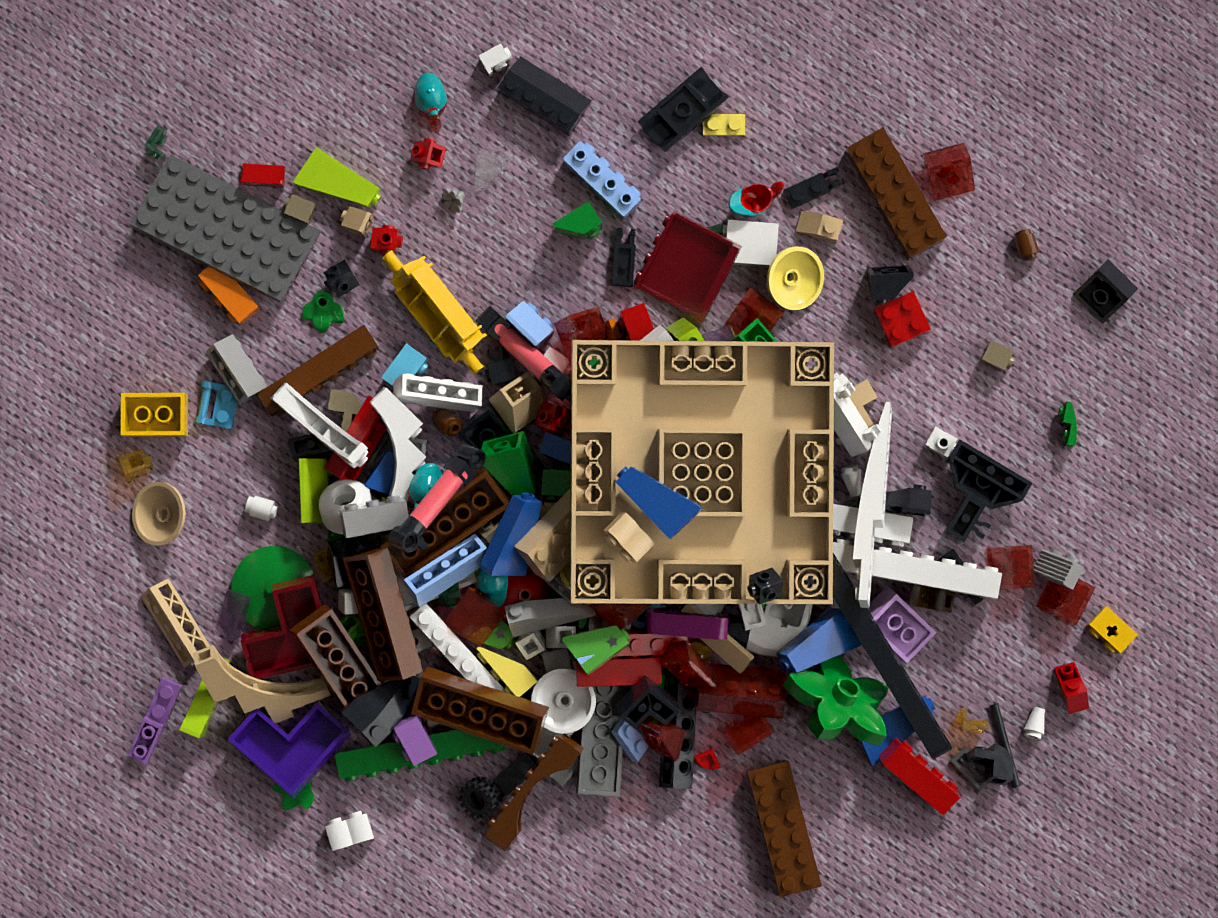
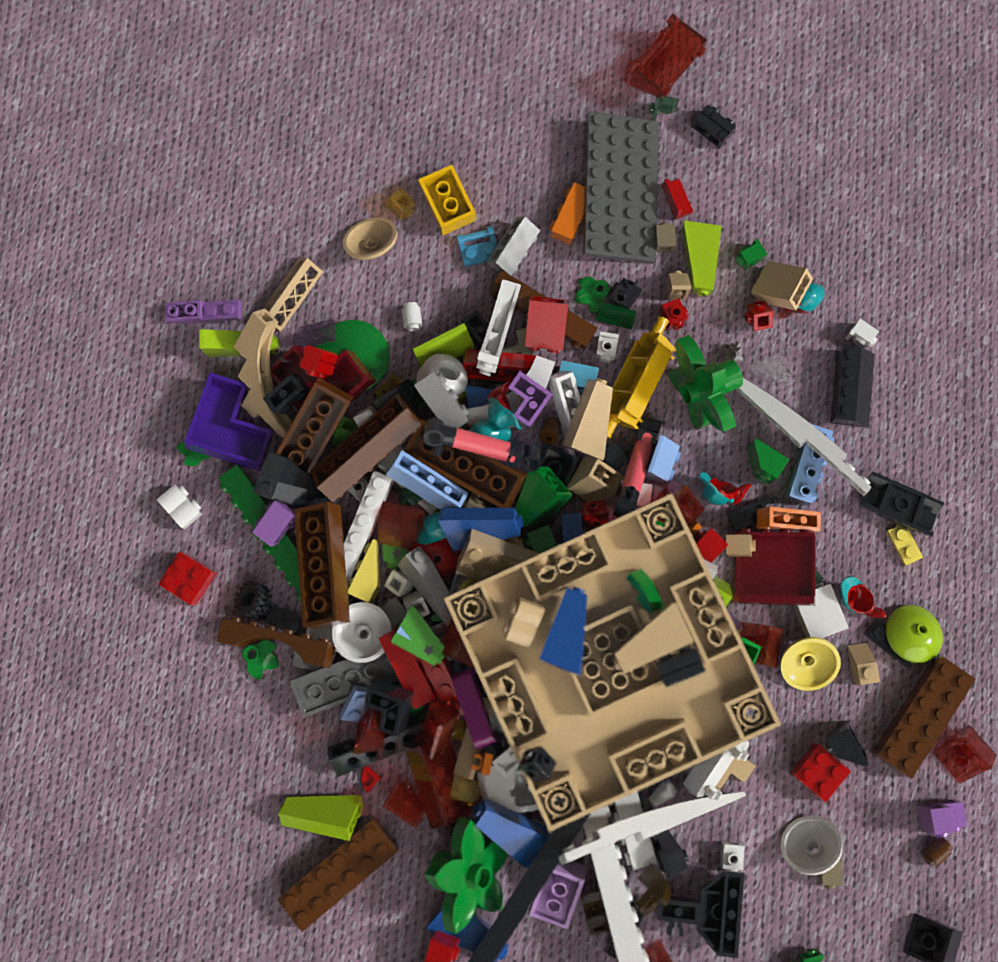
camera: 65 degrees right, 5 degrees down
none -> red brick [158,551,217,606]
none -> green plate [242,640,279,680]
none -> black brick [263,373,311,415]
none -> lime slope [278,795,363,841]
none -> red brick [300,345,338,378]
none -> clear yellow bracket [449,776,480,806]
none -> orange tile [470,753,493,775]
none -> teal hair [487,382,522,429]
none -> medium lavender brick [508,371,553,427]
none -> red slope [525,296,568,353]
none -> tan slope [562,378,613,460]
none -> dark green tile [595,302,637,330]
none -> white brick [595,332,619,363]
none -> tan slope [612,602,694,674]
none -> clear red windscreen [623,14,707,99]
none -> green slope [626,569,664,614]
none -> dark brown brick [634,863,671,916]
none -> black brick [655,645,706,688]
none -> green plant [668,335,743,432]
none -> black brick [691,104,736,149]
none -> hair [699,472,751,505]
none -> tan brick [726,535,756,557]
none -> green brick [735,238,767,270]
none -> white slope [735,378,871,496]
none -> tan brick [751,261,813,310]
none -> orange brick [757,507,821,533]
none -> white dish [781,815,843,875]
none -> lime dish [886,605,943,663]
none -> medium lavender brick [917,800,967,837]

